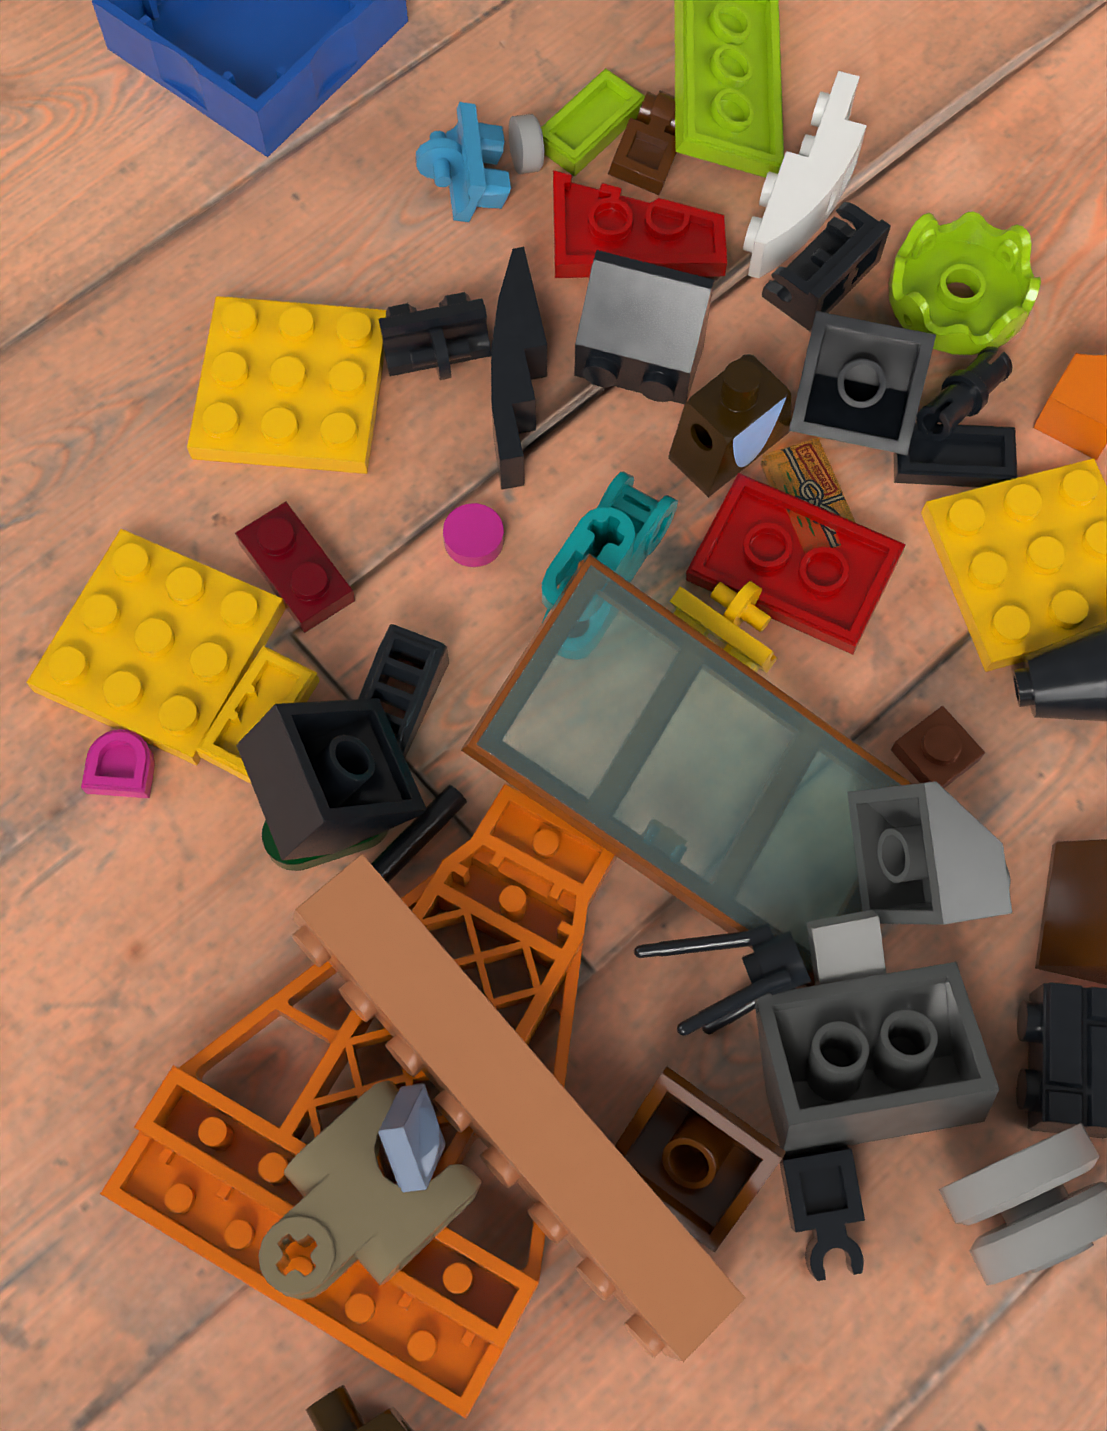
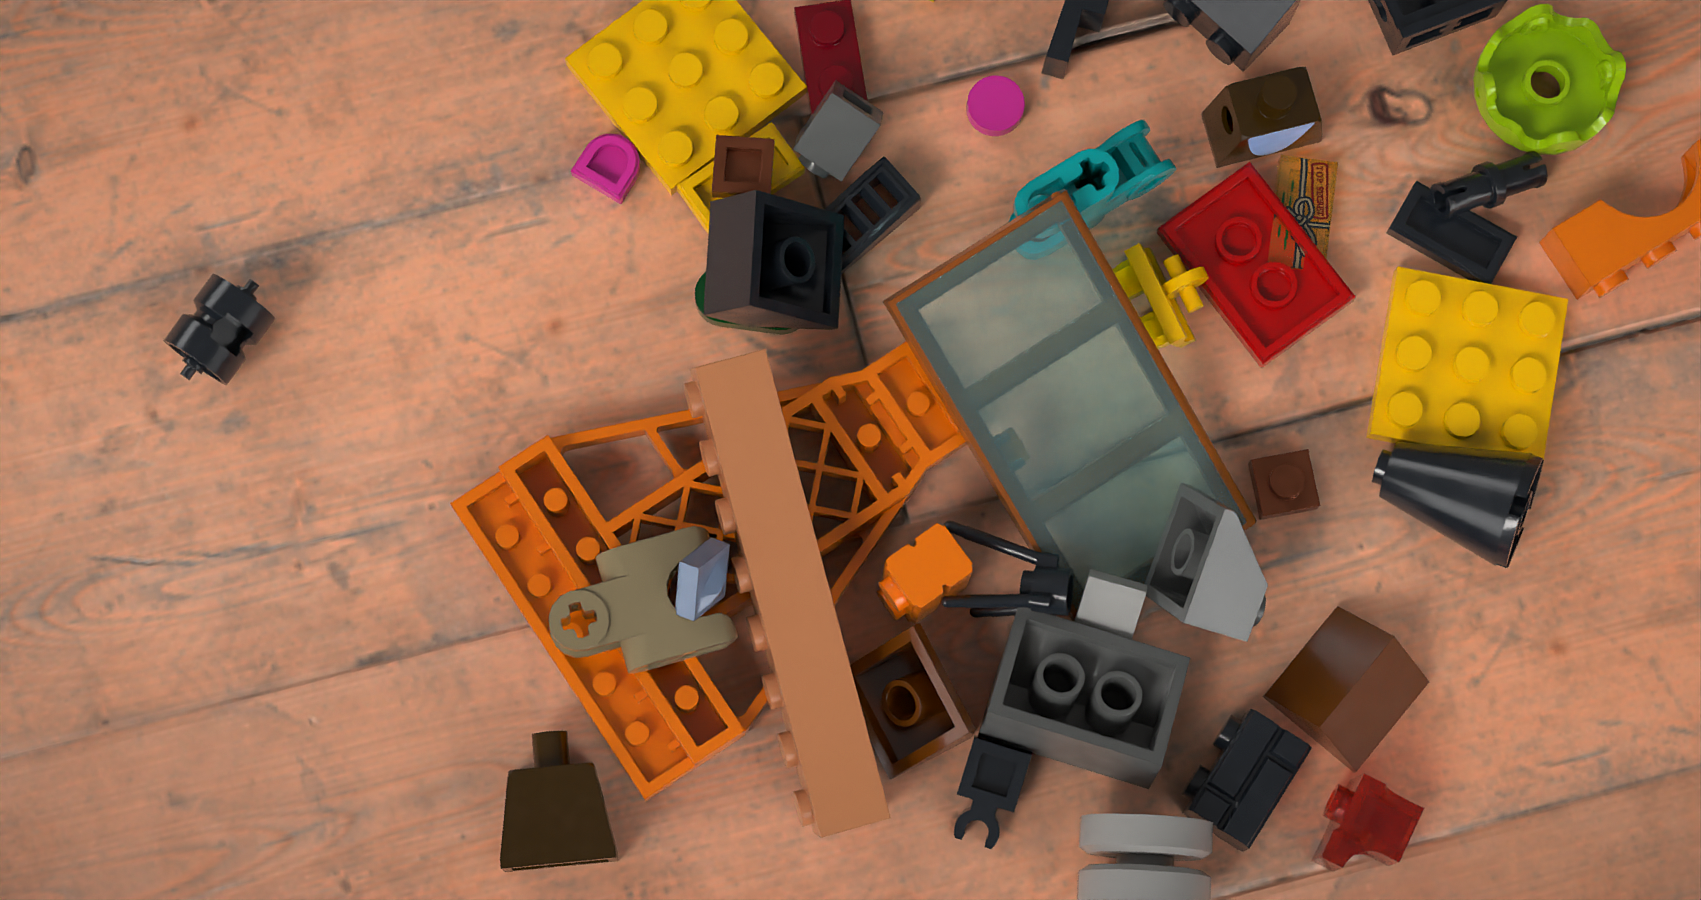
camera: 20 degrees right, 10 degrees up
black bar [371,785,467,883] -> none
black slope [789,311,936,455] -> none
none -> copper plate [712,135,775,198]
none -> dark grey brick [793,80,883,182]
none -> orange brick [876,523,973,624]

